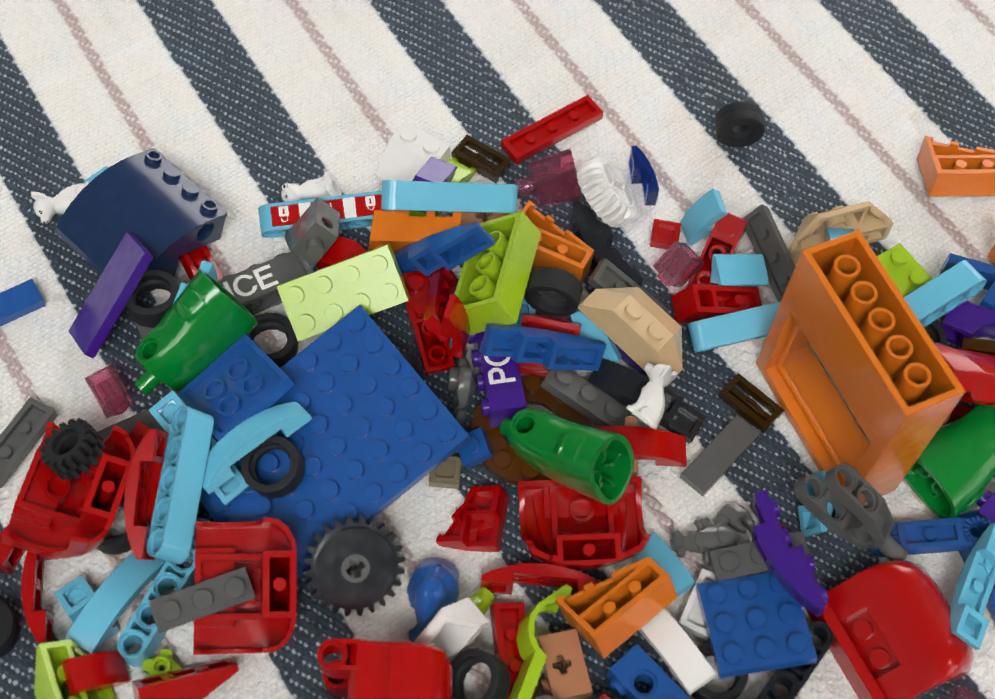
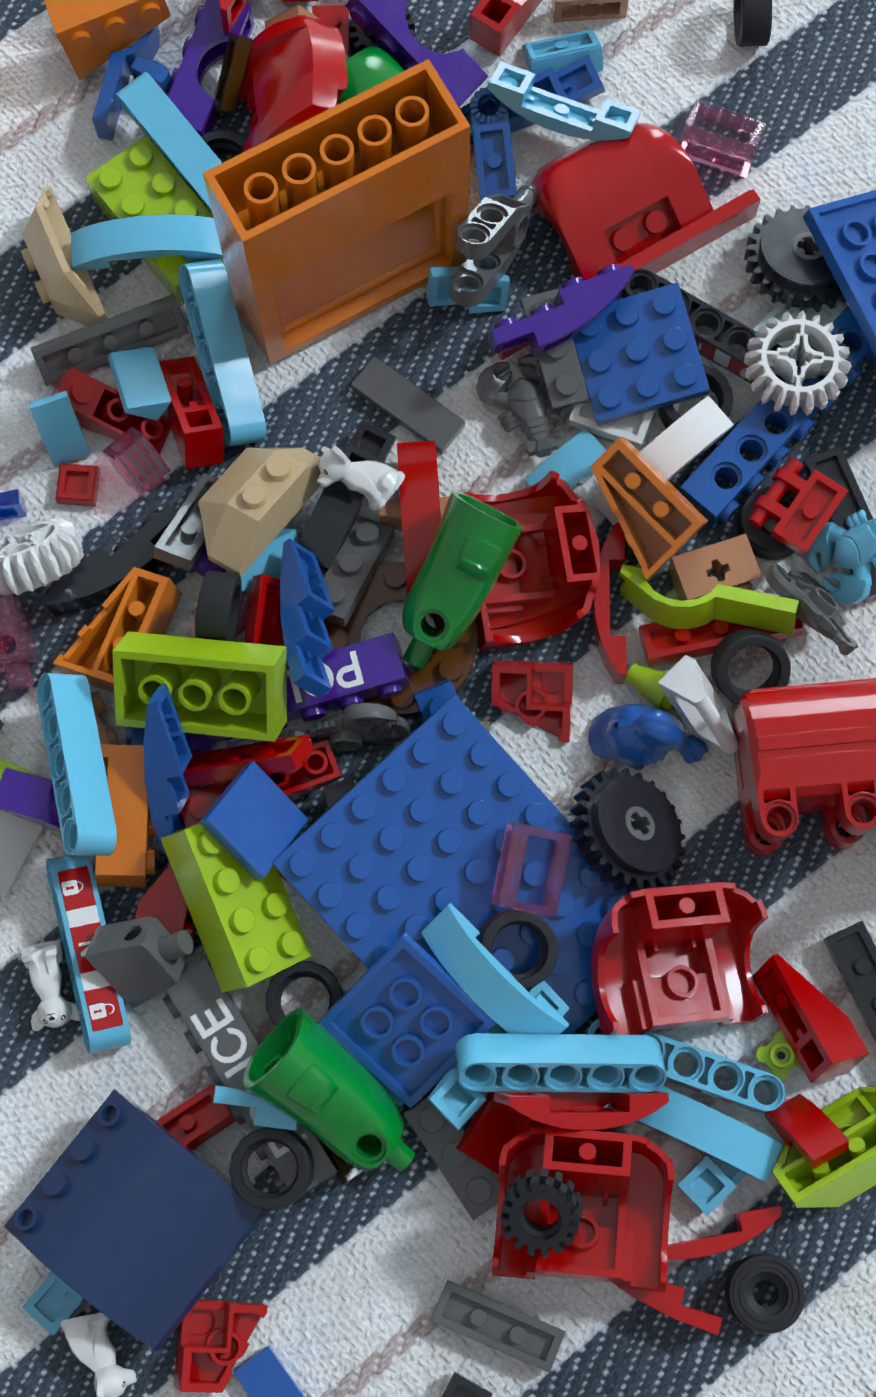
camera: 90 degrees left, 15 degrees up
dark purple tile [69,232,154,358] -> none
clear pink brick [84,364,134,419] -> none
dark grey plate [149,567,256,633] -> none
red slope [441,294,470,359] -> none
dark brown tile [718,373,784,434] -> none
none -> red slope [173,1299,268,1393]
none -> blue tile [200,761,309,880]
none -> tile [491,822,572,917]

